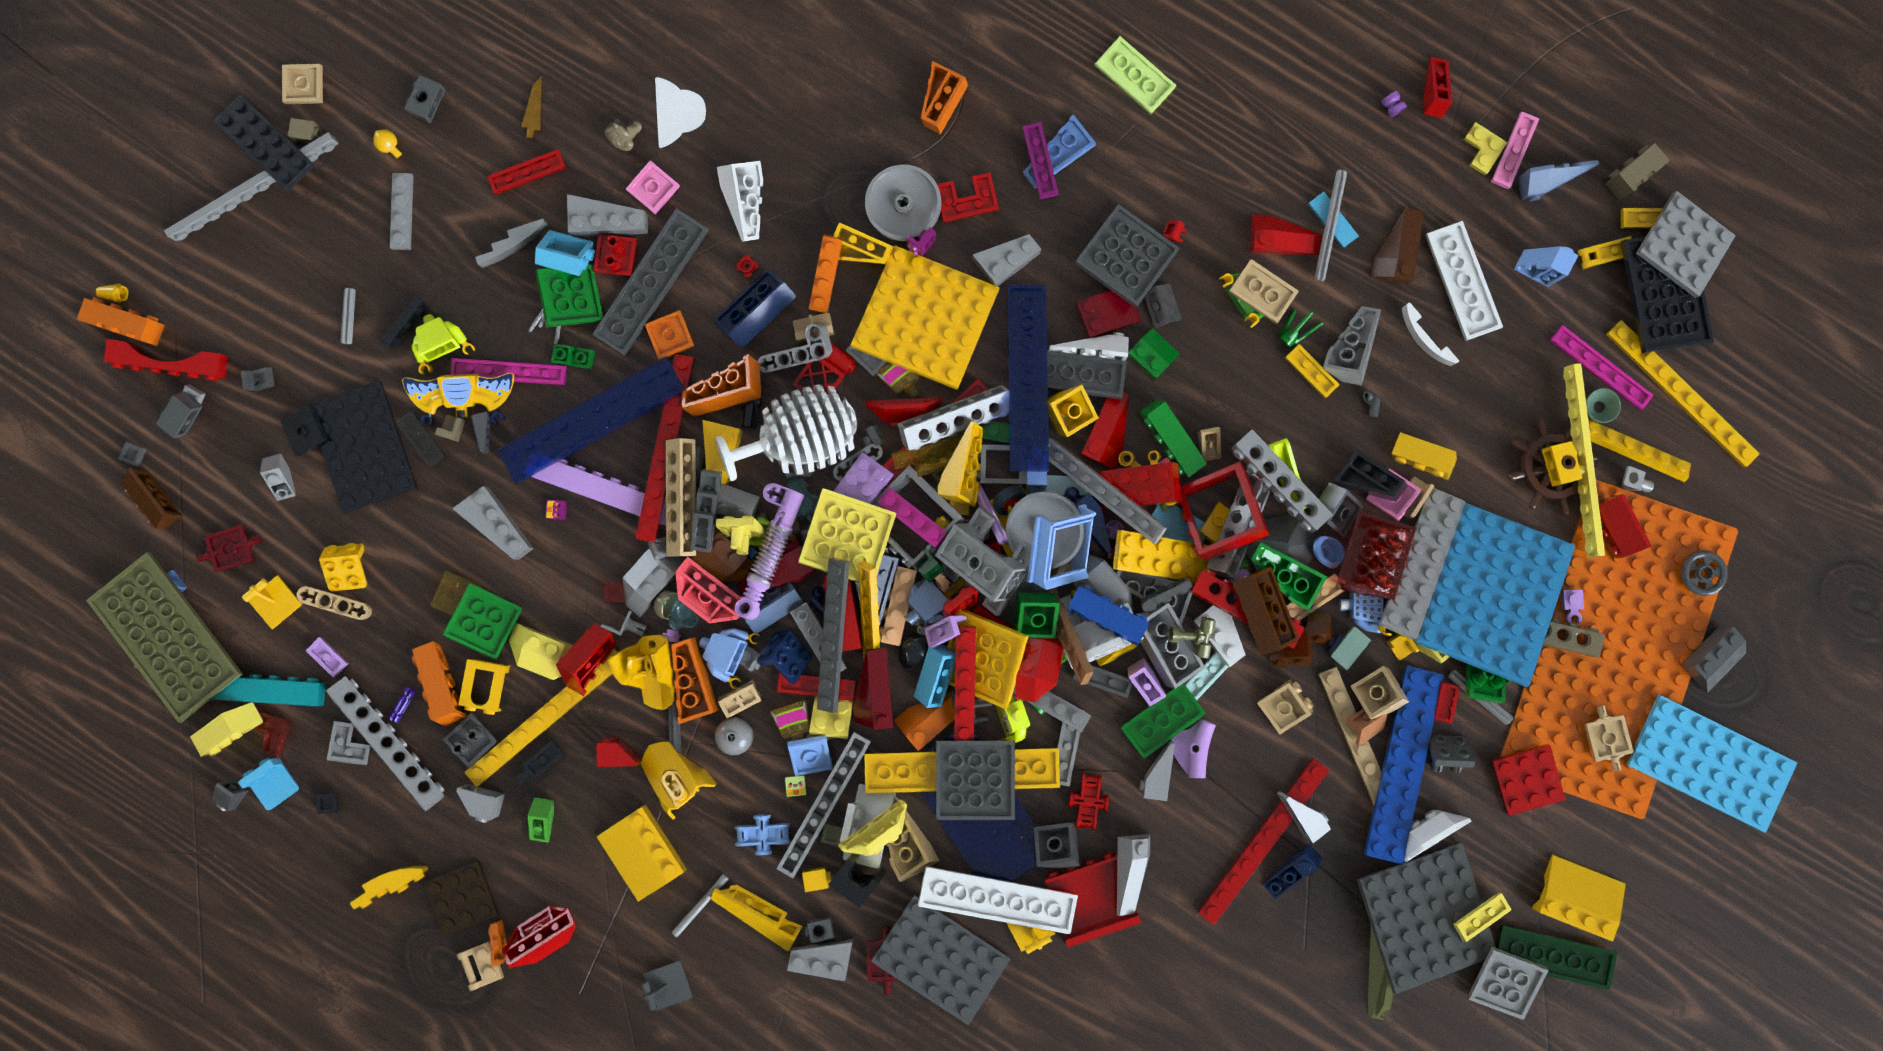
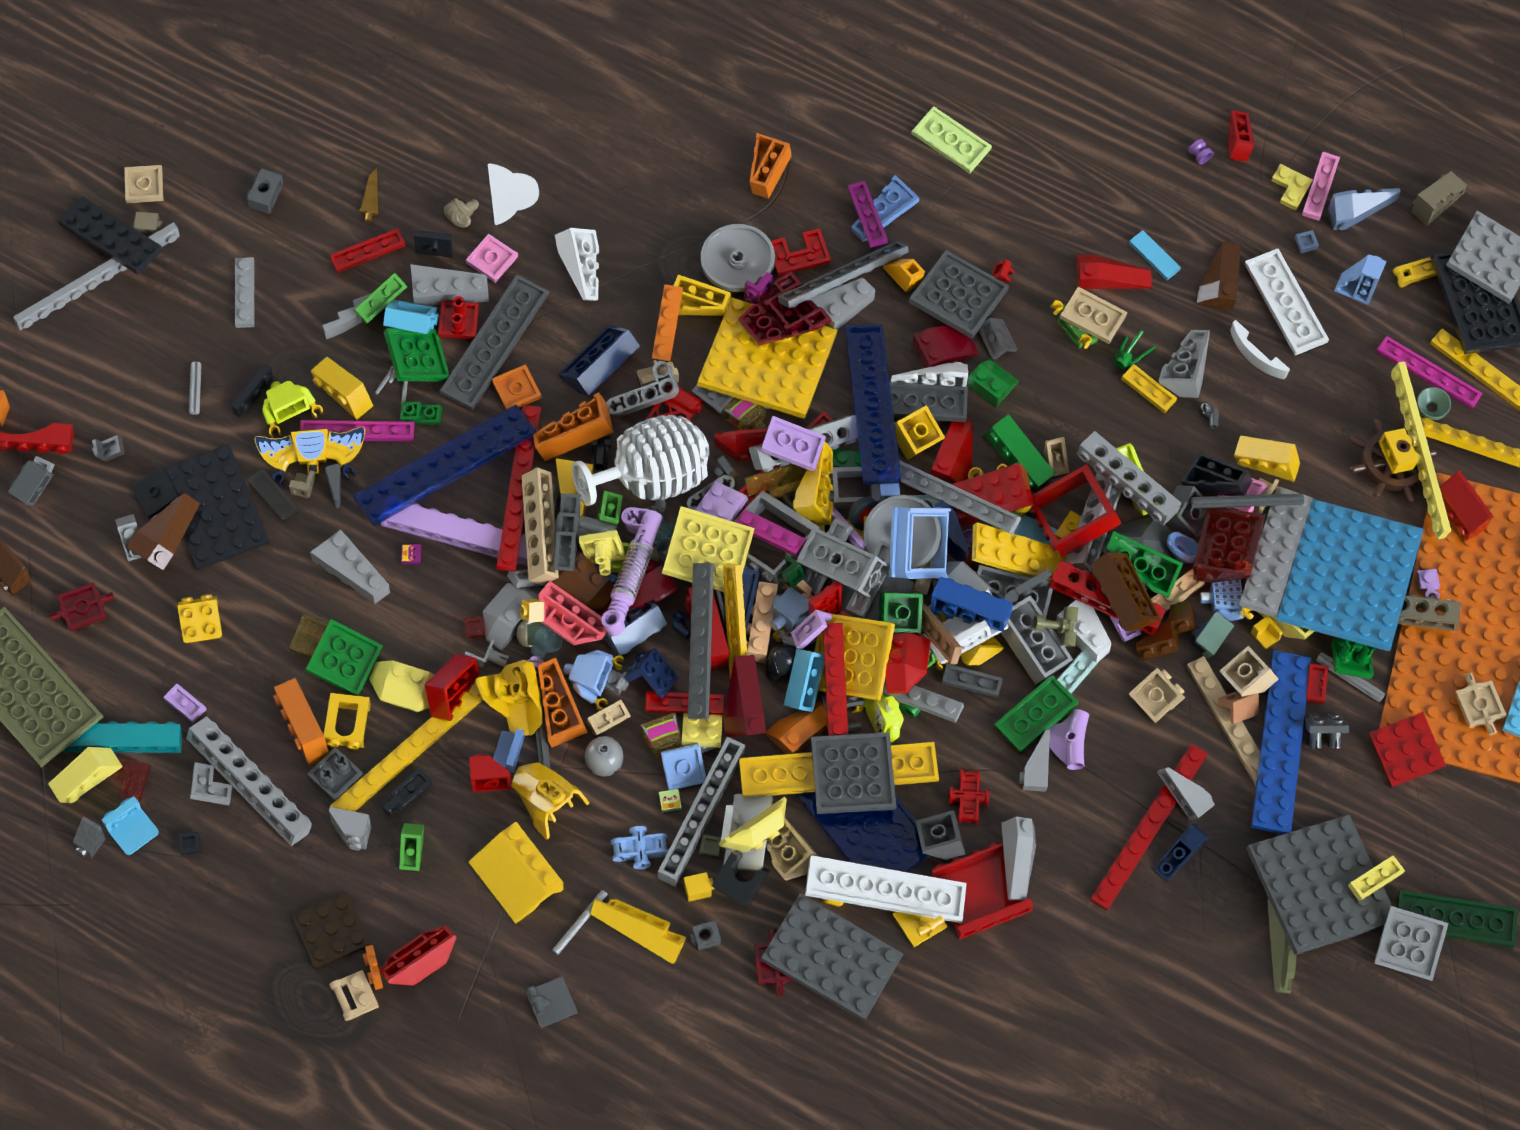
camera: 10 degrees left, 20 degrees down
yellow plate [242,575,303,629] -> none
tan beam [297,586,372,620] -> none
yellow slope [350,866,429,909] -> none
yellow piece [373,129,402,159] -> none
dark purple axle [389,686,416,723] -> none
red plate [736,255,759,278] -> none
light grey wedge [787,938,853,981] -> none
light grey brick [790,602,848,672] -> none
light grey plate [1057,710,1085,787] -> none
lavender slope [1127,658,1166,706] -> none
light grey axle [1314,170,1347,281] -> none
white wedge [1404,809,1472,863] -> none
yellow piece [1532,855,1626,942] -> none
yellow plate [1621,208,1663,229] -> none
light grey bracket [1621,466,1654,493] -> none
none -> reddish brown wedge [126,493,200,570]
none -> yellow wedge [311,357,373,420]
none -> bright green plate [353,273,407,324]
none -> black plate [414,230,453,258]
none -> medium blue panel [493,729,525,773]
none -> plate [520,599,544,622]
none -> bright green slope [596,491,623,525]
none -> dark red wedge [738,271,832,346]
none -> lavender plate [760,416,826,472]
none -> dark grey plate [777,241,909,308]
none -> light orange slope [883,258,925,292]
none -> dark grey axle [1191,493,1304,509]
none -> sand blue plate [1295,230,1319,253]

